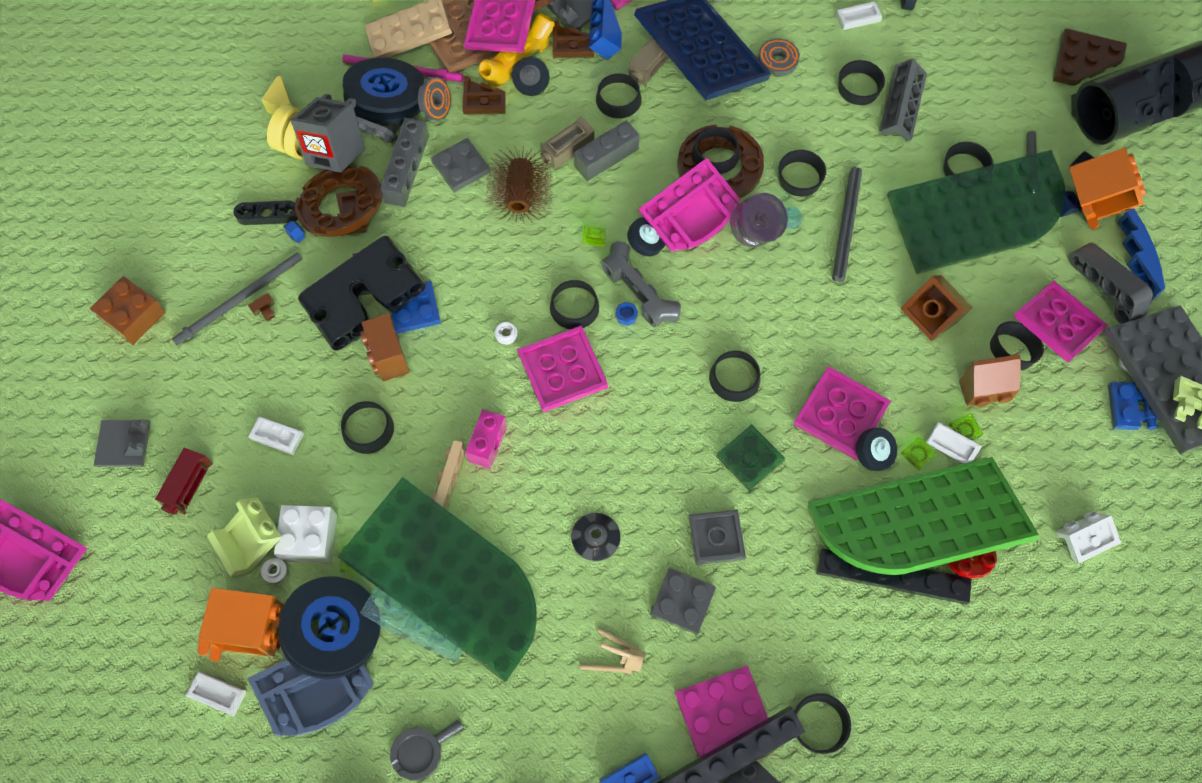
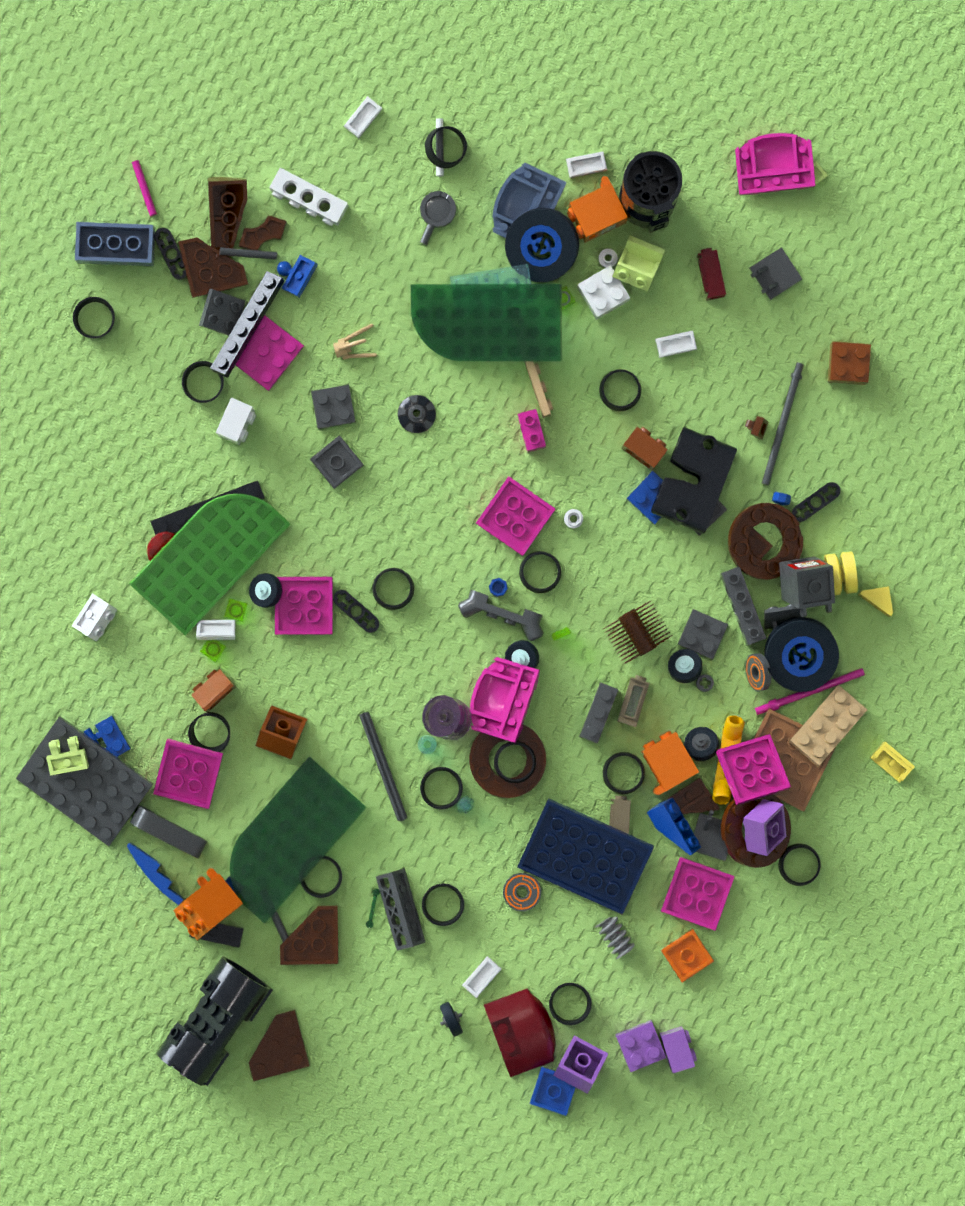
camera: 145 degrees right, 20 degrees up
reddish brown wing [463,76,506,114] -> none
clear green plate [716,424,785,492] -> none
none -> white brick [216,397,256,445]
none -> reddish brown plate [280,906,338,965]
none -> black beam [333,590,379,633]
none -> clear green hinge [366,888,380,928]
none -> clear light blue plate [456,796,474,813]
none -> black cylinder [619,151,682,233]
none -> orange container [641,731,699,795]
none -> black wheel [668,649,703,683]
none -> dark grey bush [696,674,714,692]

